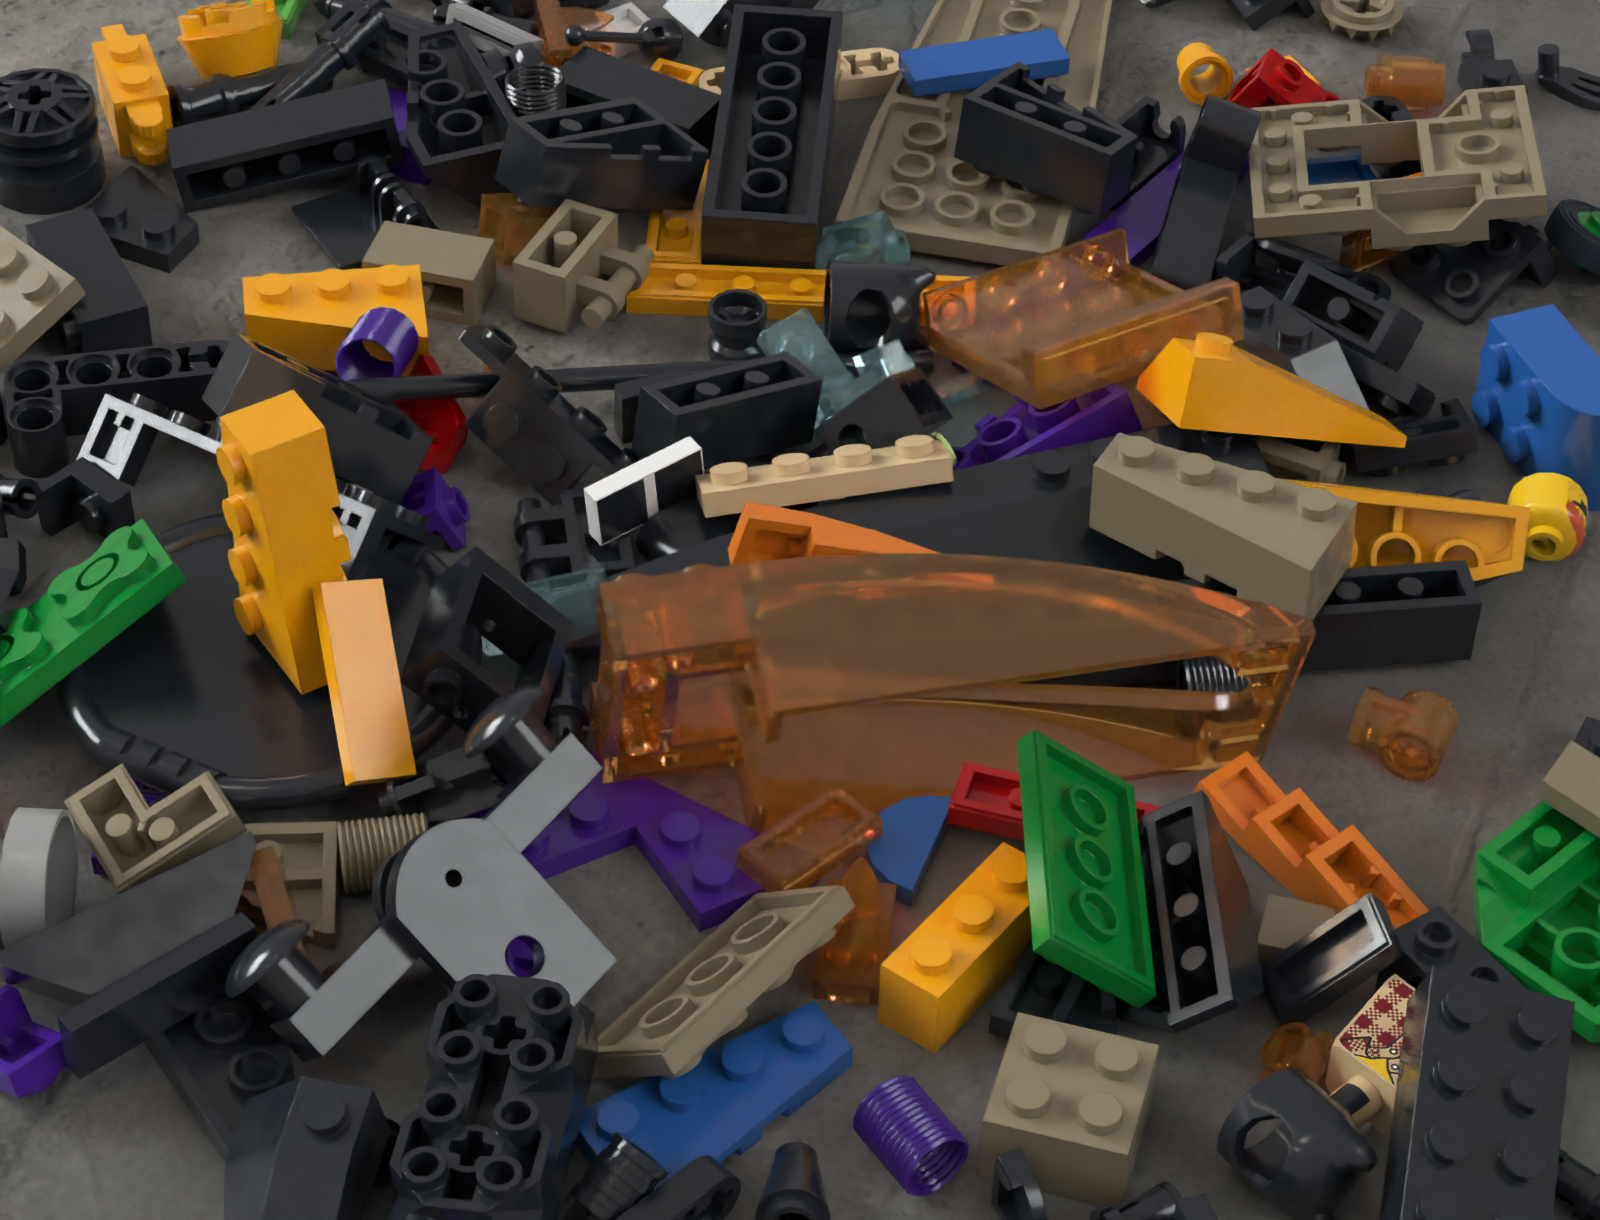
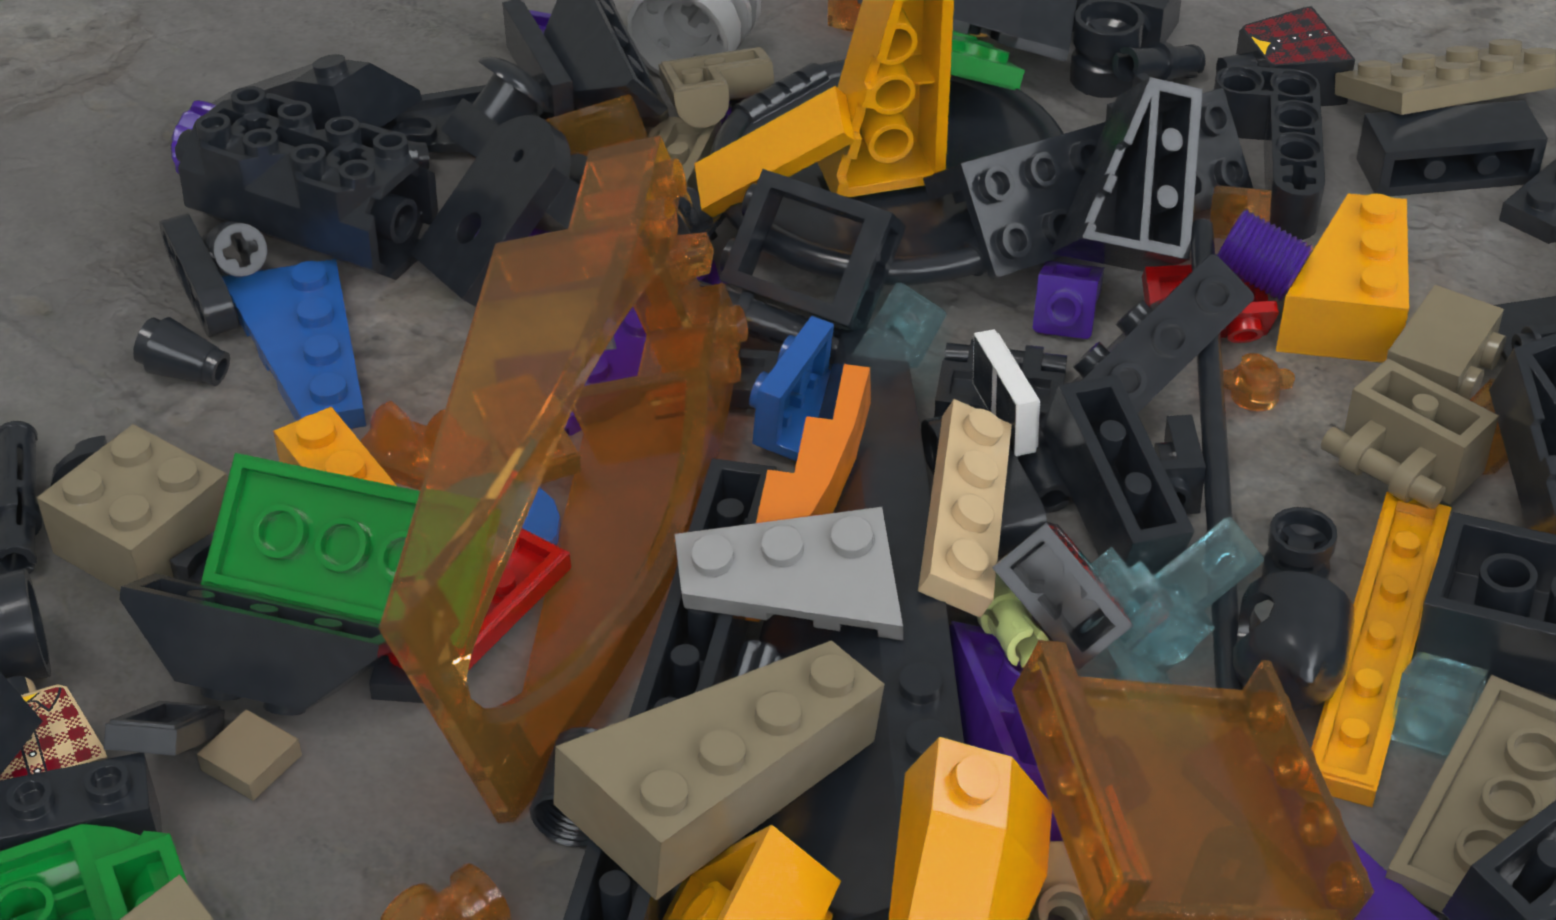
camera: 110 degrees right, 0 degrees up
dark tan piece [592,885,855,1081] -> none
dark purple piece [853,1076,969,1196] -> none
orange slope [1192,751,1429,929] -> none
clear orange plate [1261,1022,1336,1084] -> none
none -> light grey wing [675,507,903,640]

